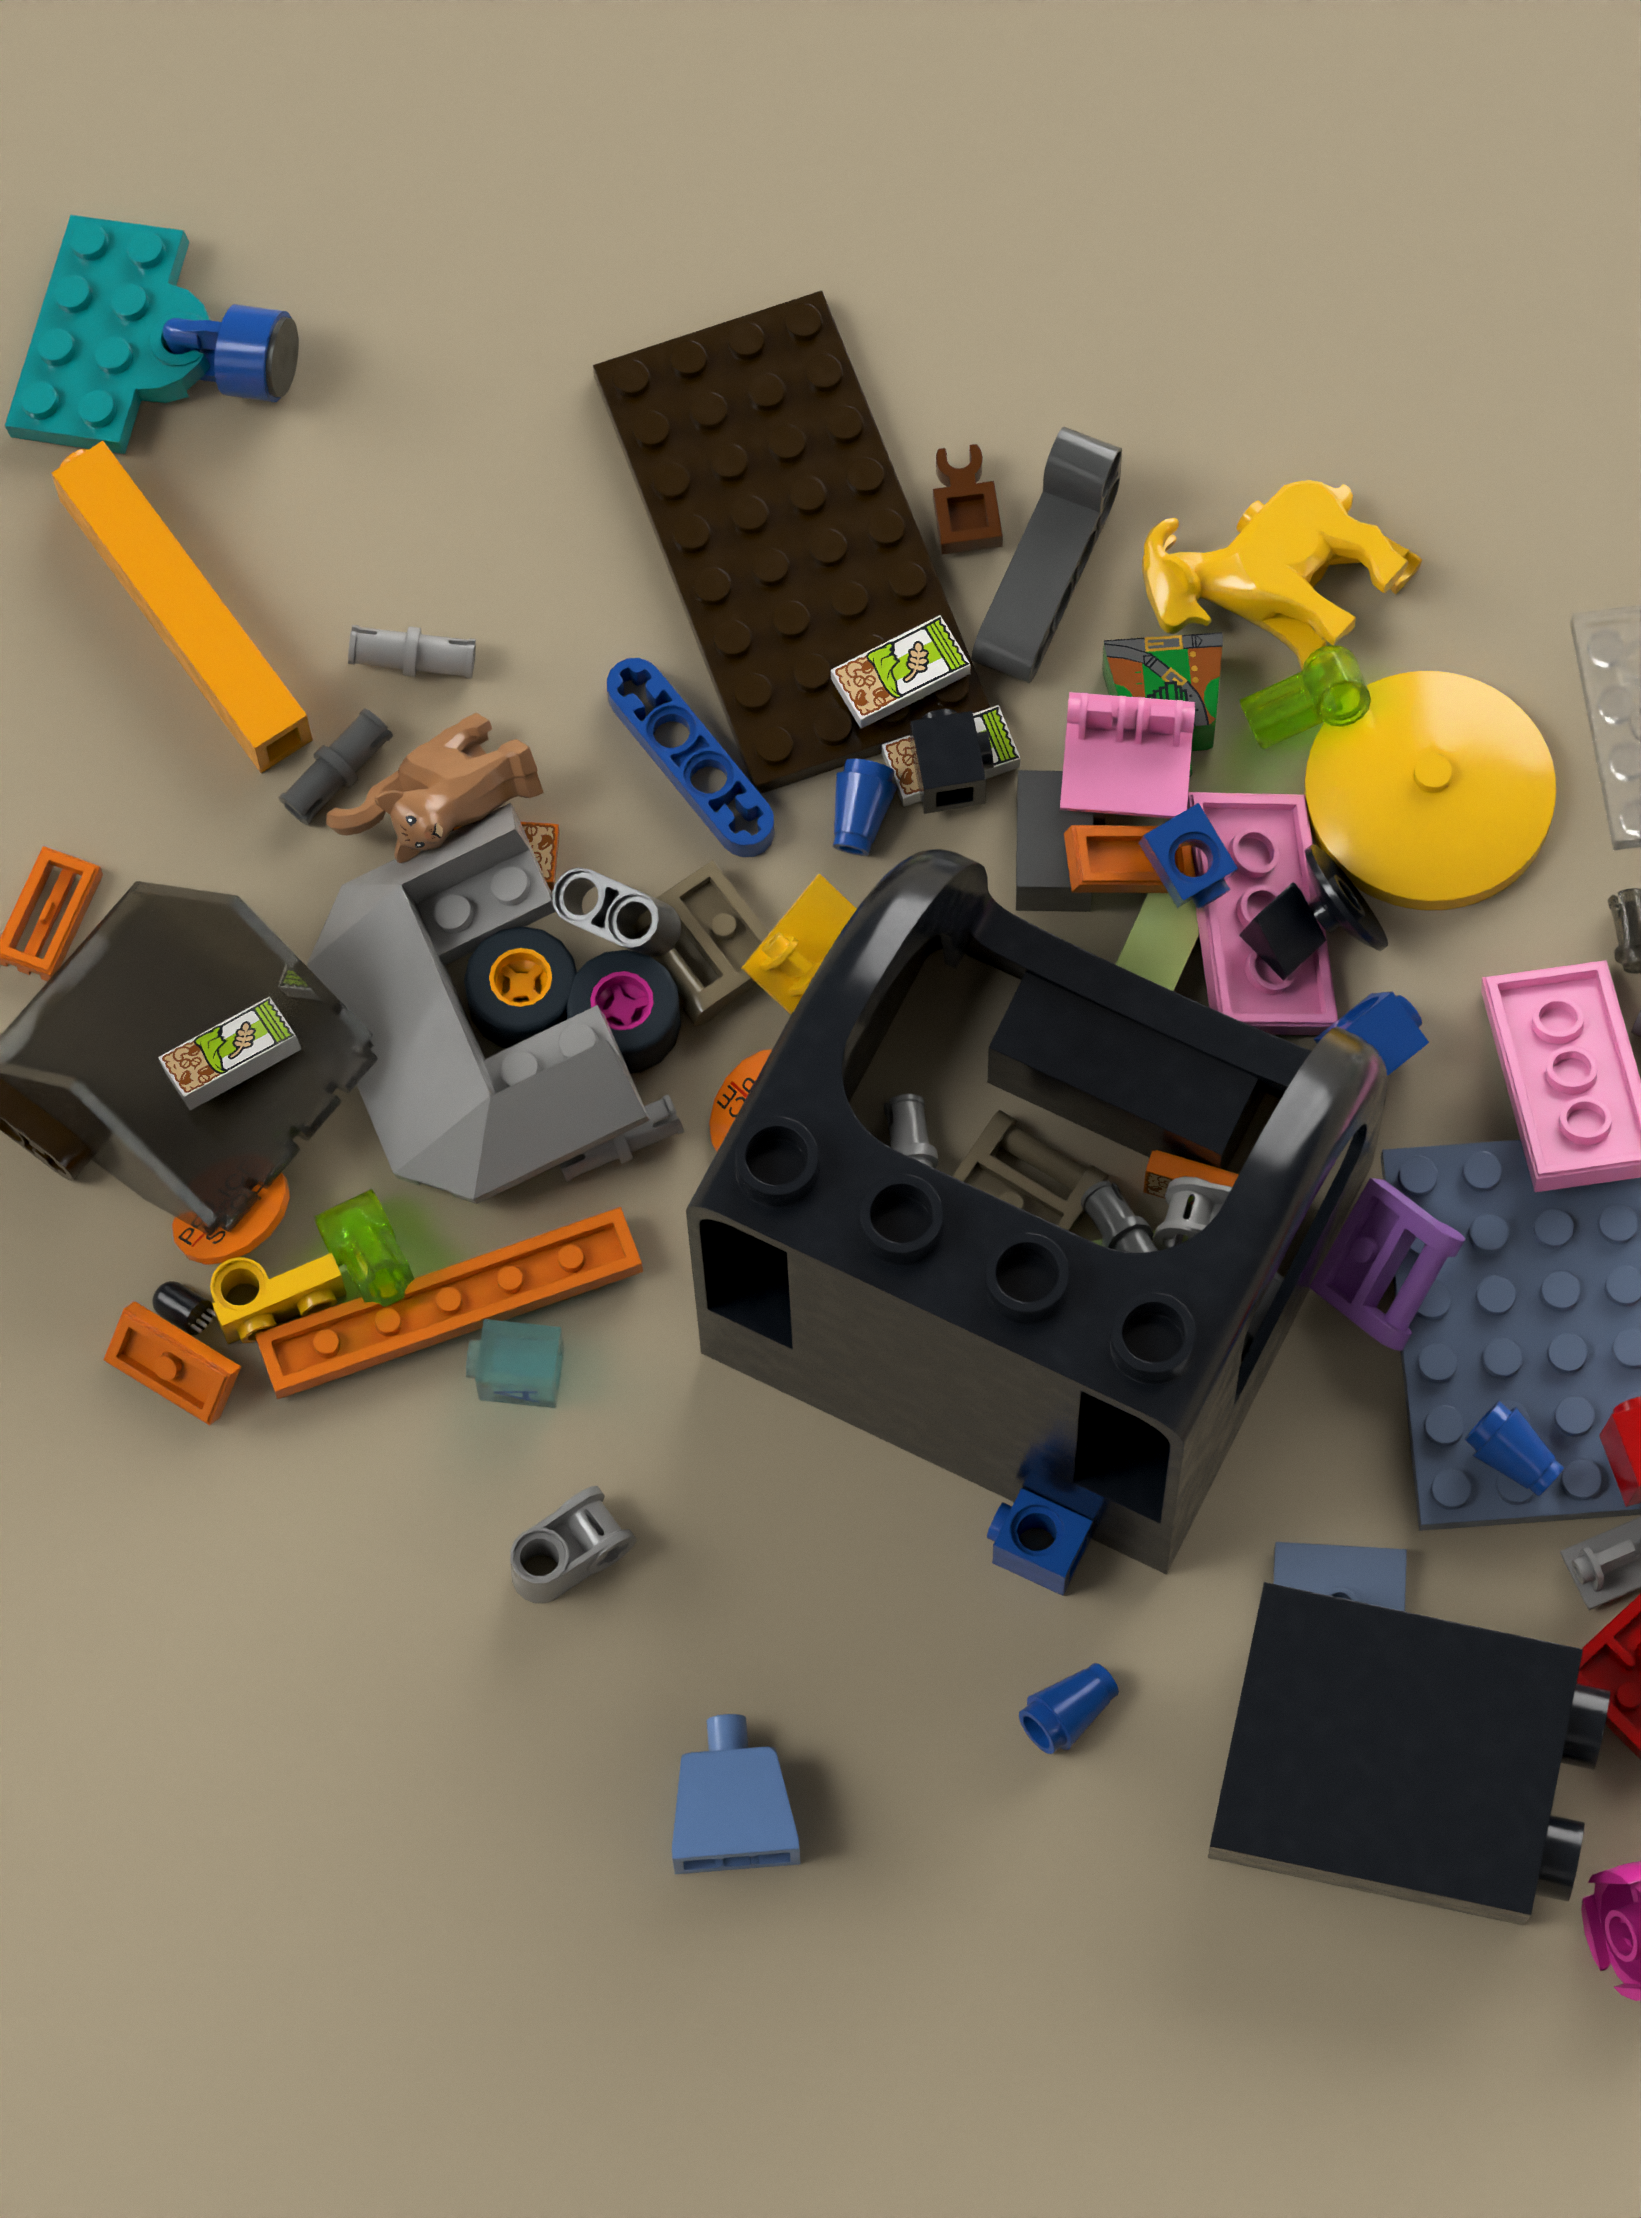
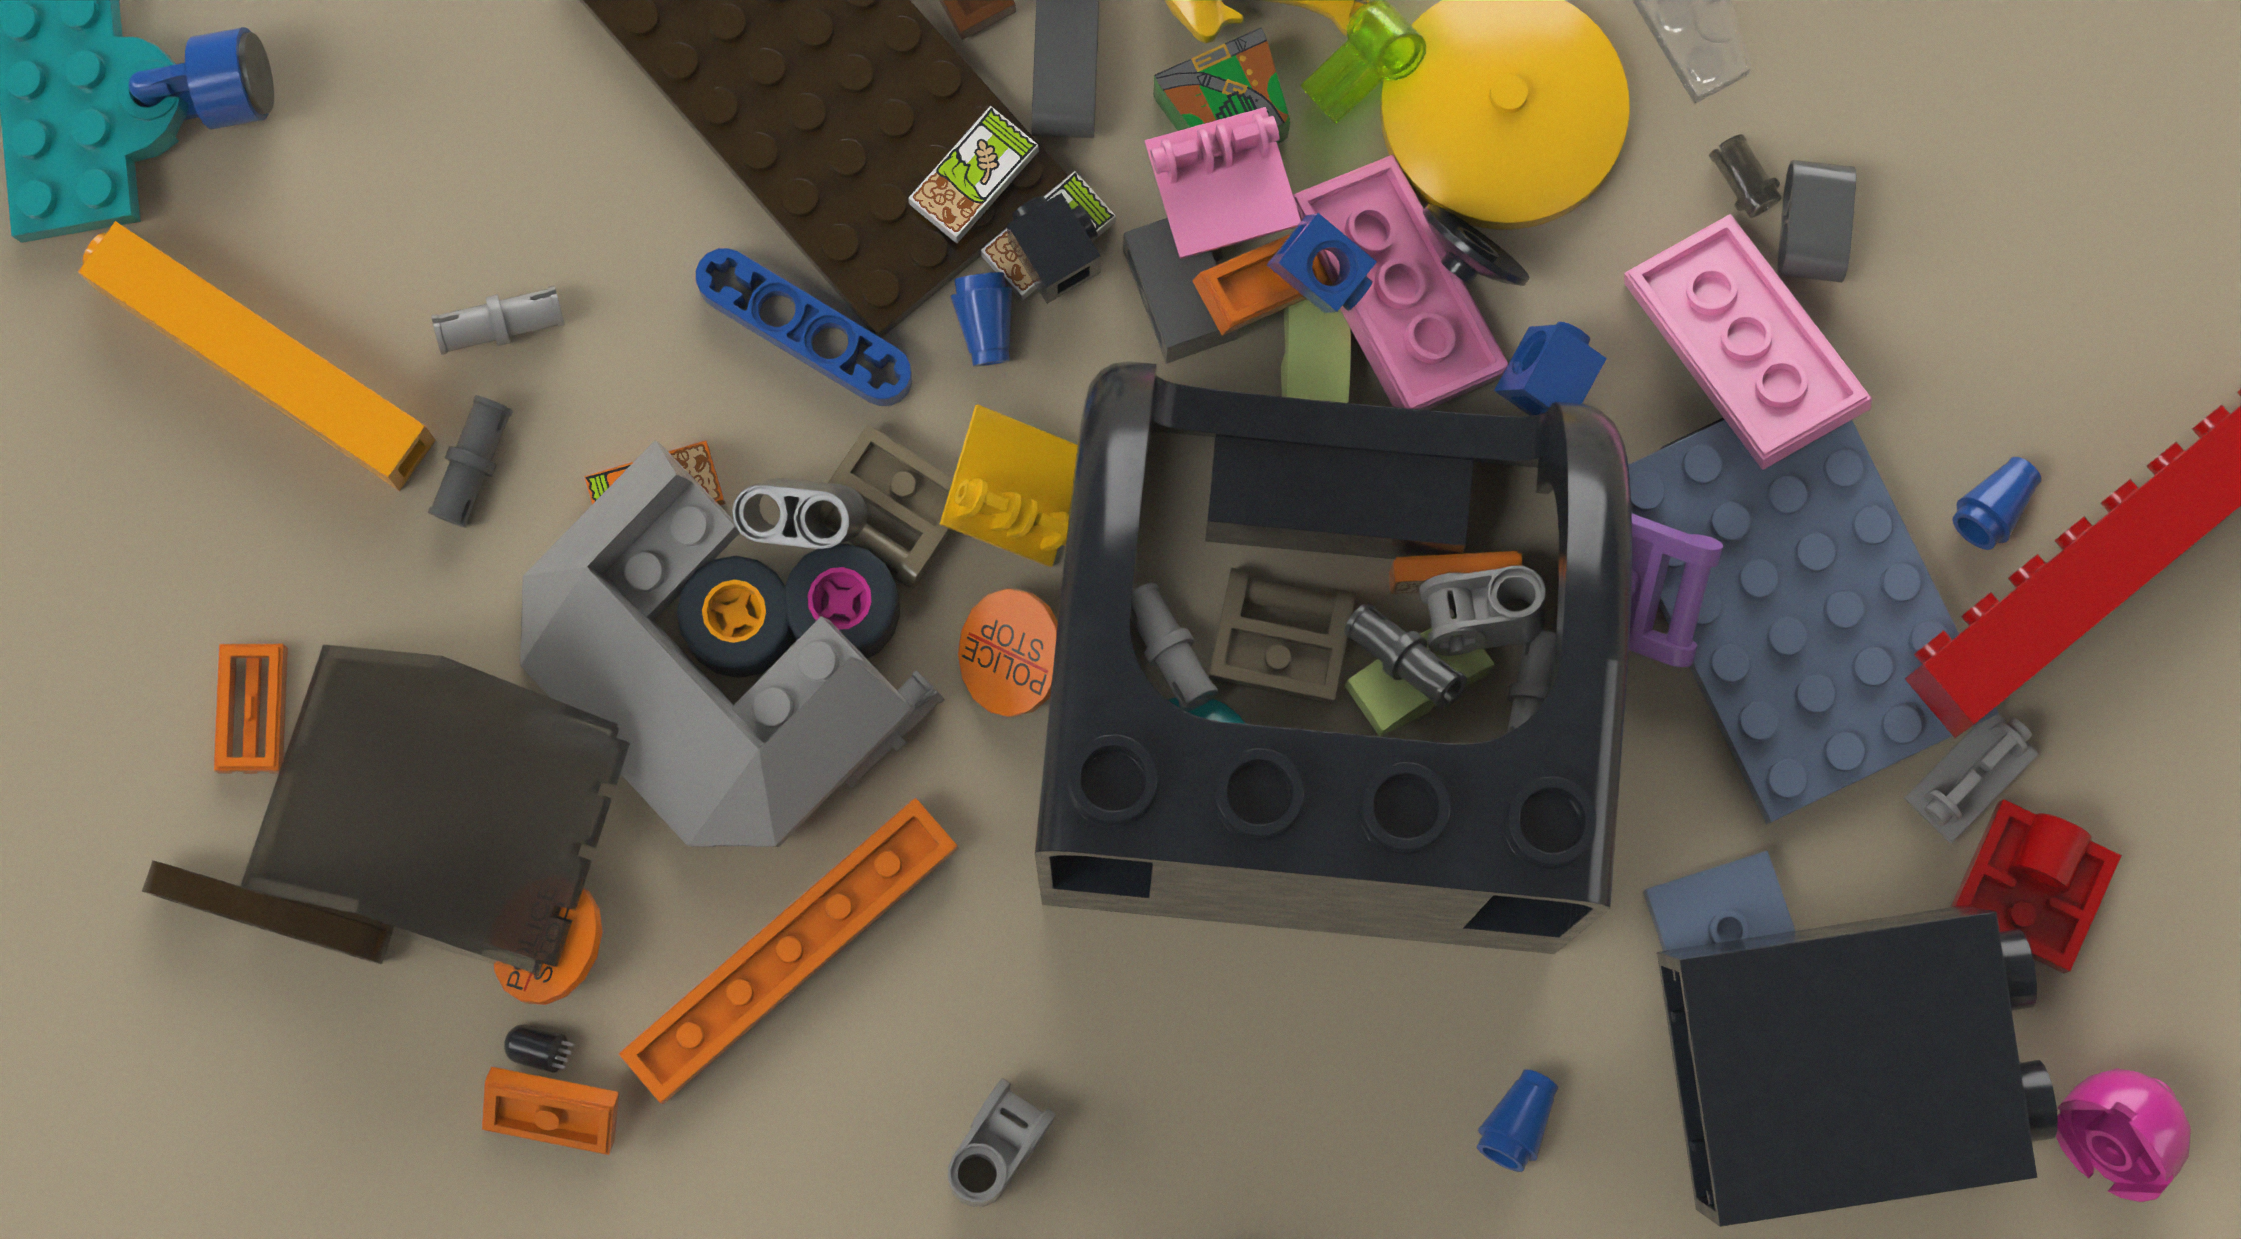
camera: 25 degrees left, 10 degrees up
tile [158,996,302,1111] -> none
yellow plate [210,1253,346,1344] -> none
clear neon green piece [313,1189,414,1307] -> none
medium nougat animal [326,713,544,863] -> none
clear light blue brick [466,1319,565,1408] -> none
blue brick [987,1488,1093,1596] -> none
black slope [1239,882,1326,981] -> none
blue cone [1464,1401,1564,1496] -> none

